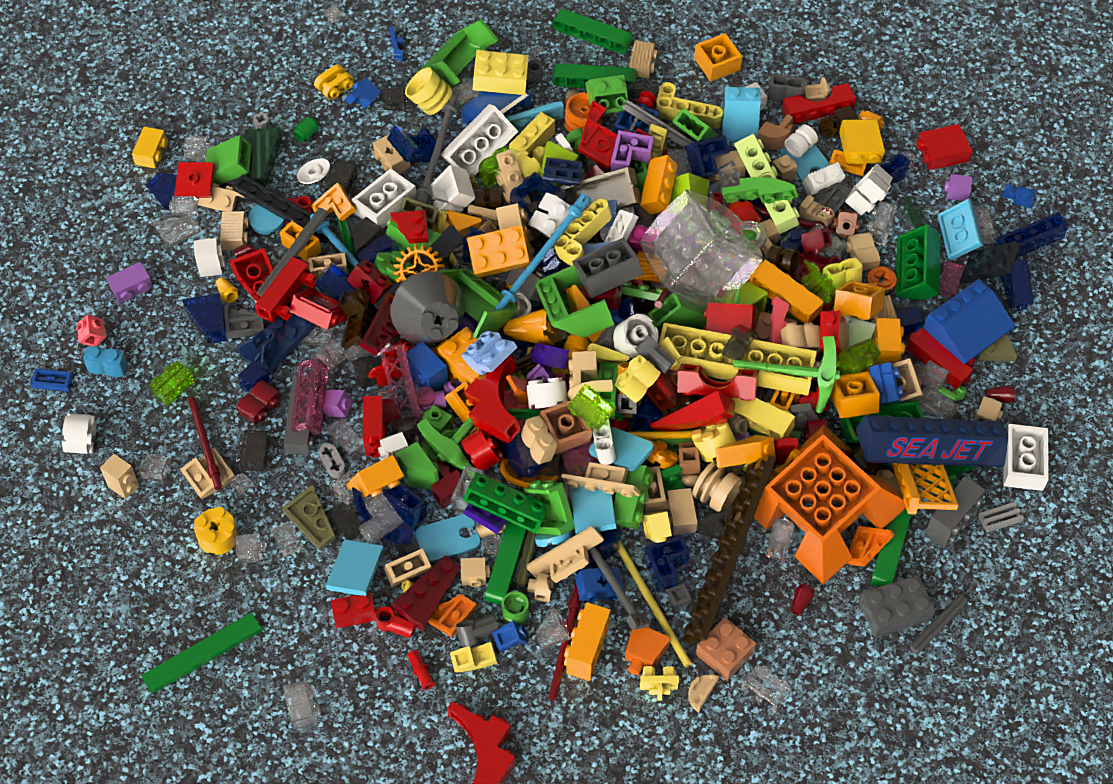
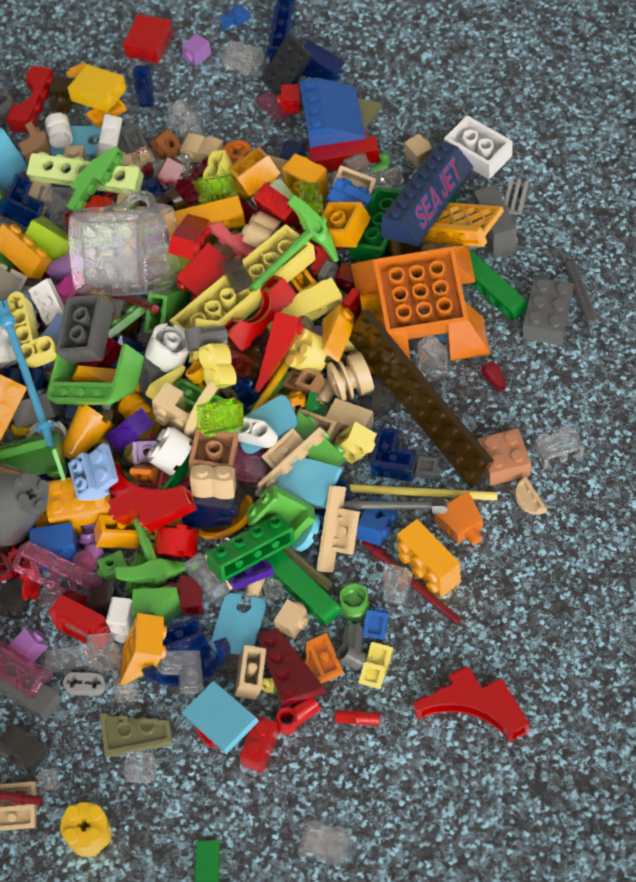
camera: 50 degrees left, 0 degrees up
clear brick [235,533,266,563] -> none
clear smoke slope [325,502,364,540] -> none
tan piece [527,573,554,602] -> none
light yellow hips [640,666,679,701] -> none
tan bracket [803,77,830,102] -> none
white piece [845,164,893,215] -> none
orange wing [847,526,894,567] -> none
green slope [895,224,940,300] -> none
clear green piece [904,197,926,229] -> none
medium azure tile [937,199,983,261] -> none
dark red cone [987,385,1015,404] -> none
none -> clear window [83,633,121,673]
none -> red brick [168,214,211,260]
none -> red brick [277,84,300,114]

